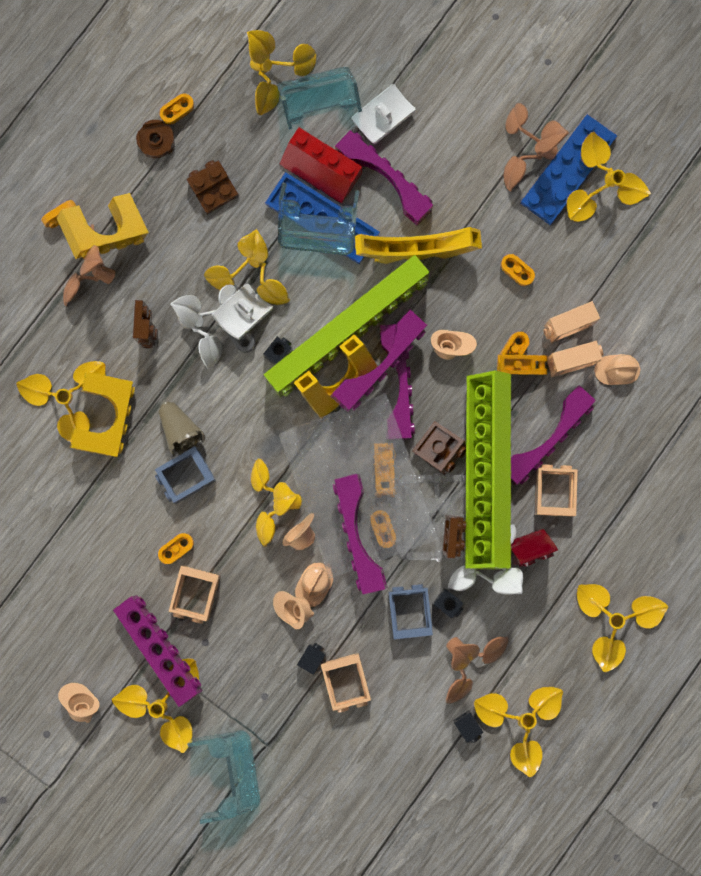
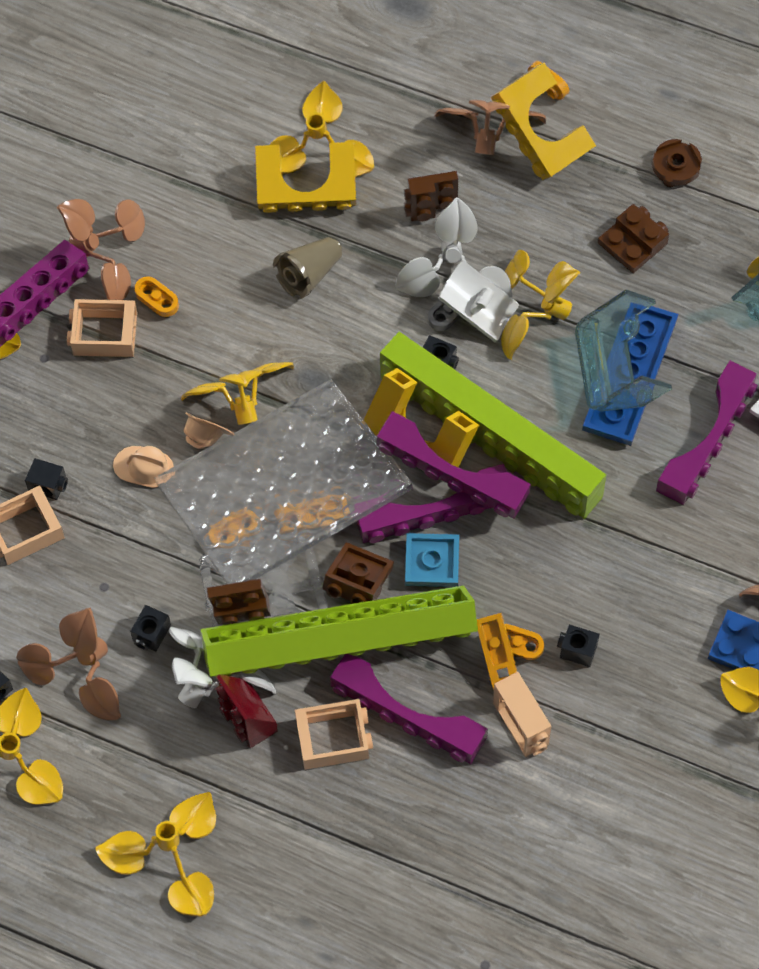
camera: 75 degrees right, 20 degrees down
sand blue window [155,447,216,504] -> none
light orange plate [160,93,194,125] -> none
light nougat piece [273,591,314,629] -> none
red slope [279,127,362,204] -> none
magenta arch [333,474,388,595] -> none
yellow arch [355,227,482,264] -> none
sand blue window [388,584,433,639] -> none
light nougat piece [431,330,477,360] -> none
light orange plate [501,254,535,286] -> none
light nougat window [543,301,600,343] -> none
light nougat piece [594,354,640,385] -> none
none -> nougat plant [56,199,145,300]
none -> dark azure plate [405,533,459,587]
none -> black brick [557,624,600,667]

